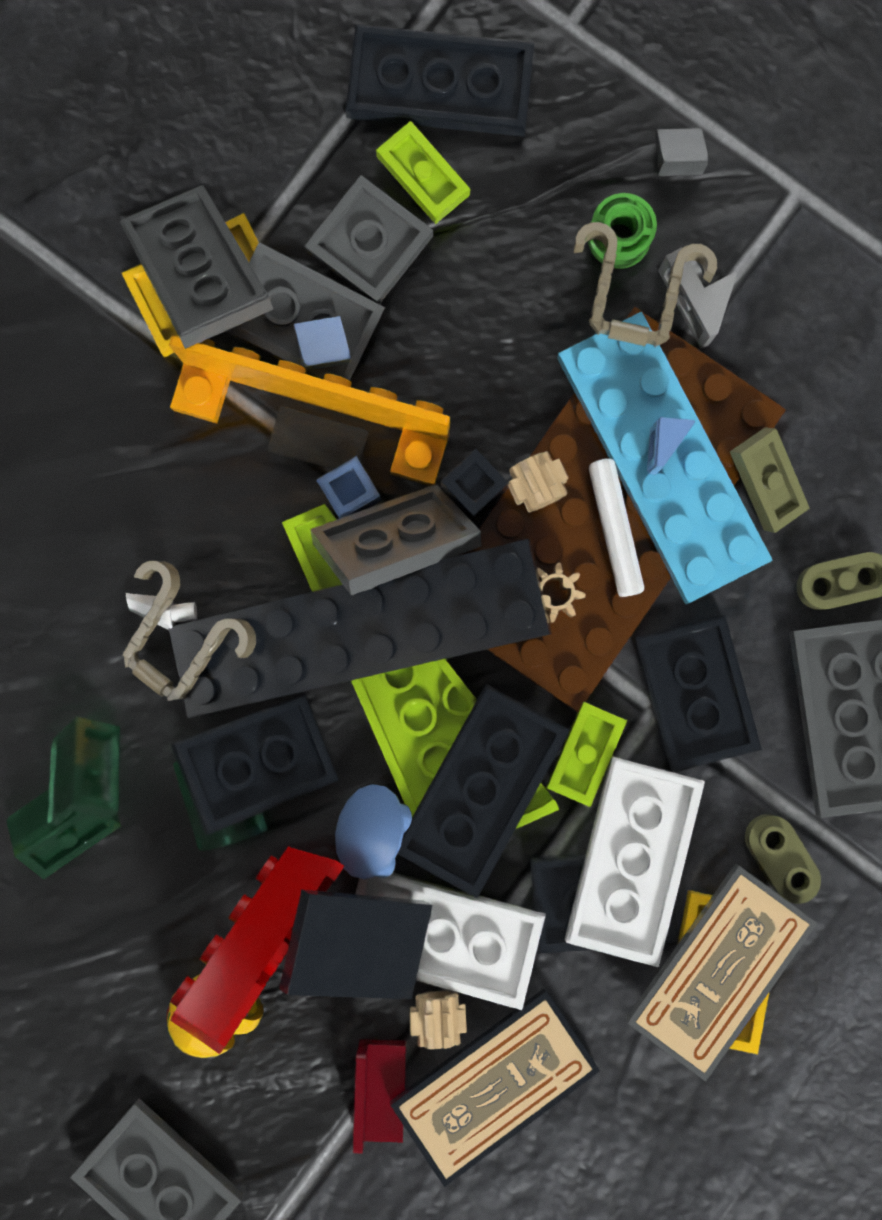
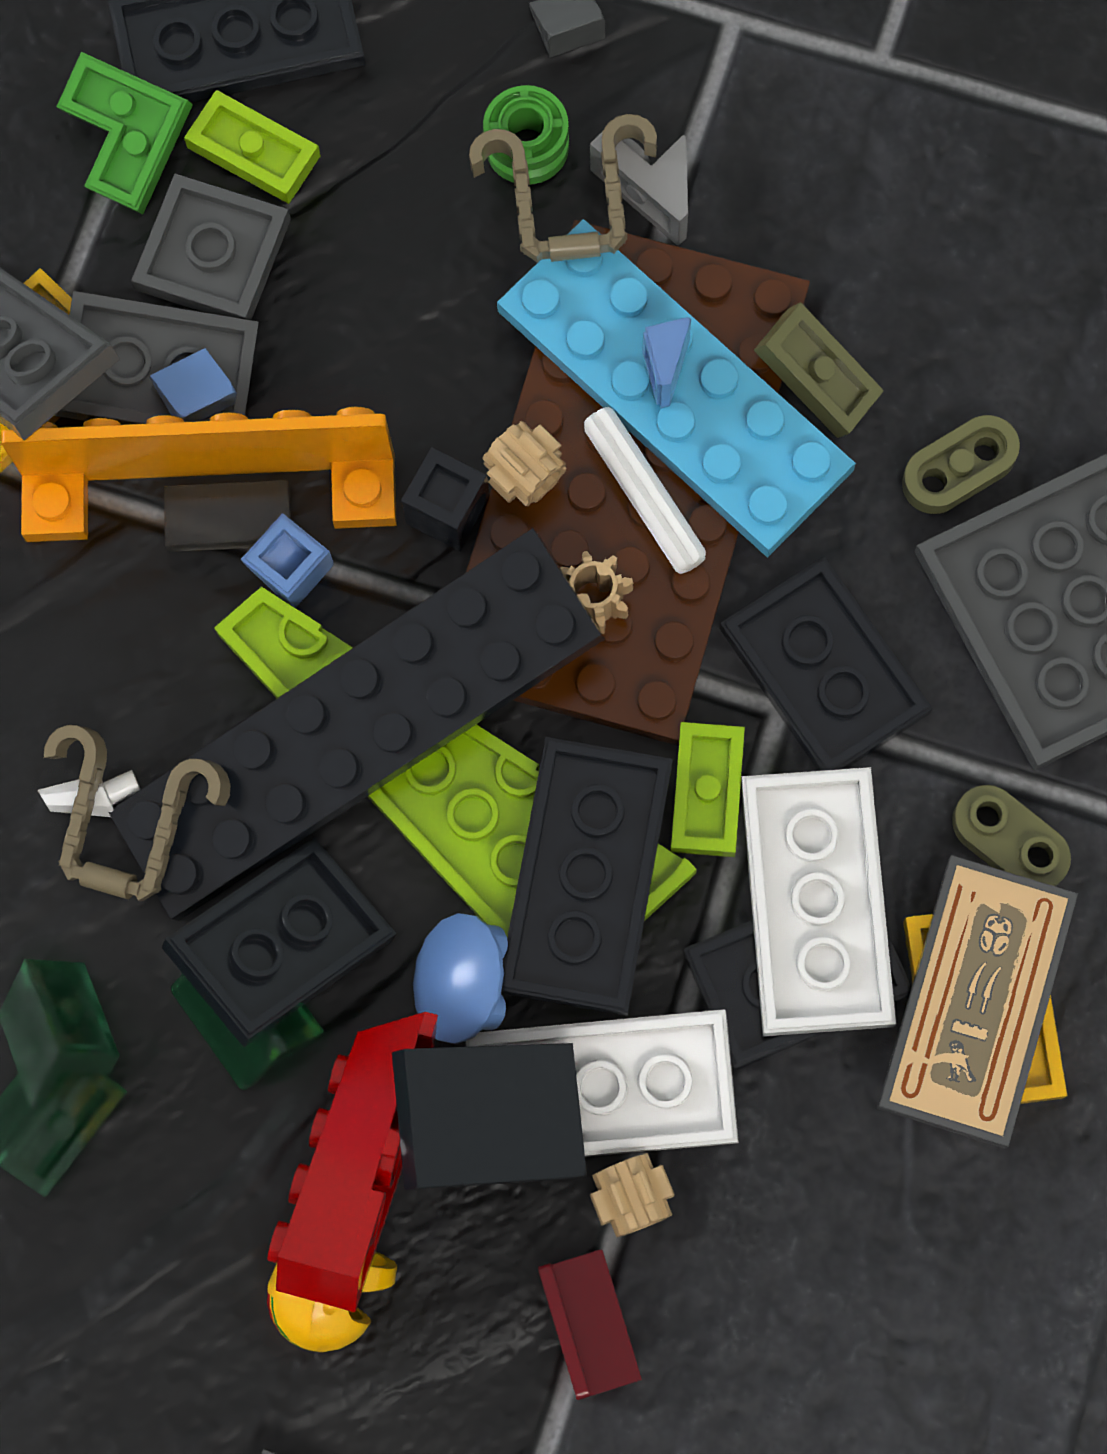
camera: 15 degrees left, 10 degrees down
dark grey plate [310,484,481,595] -> none
tile [390,989,600,1187] -> none
none -> bright green tile [57,52,193,215]

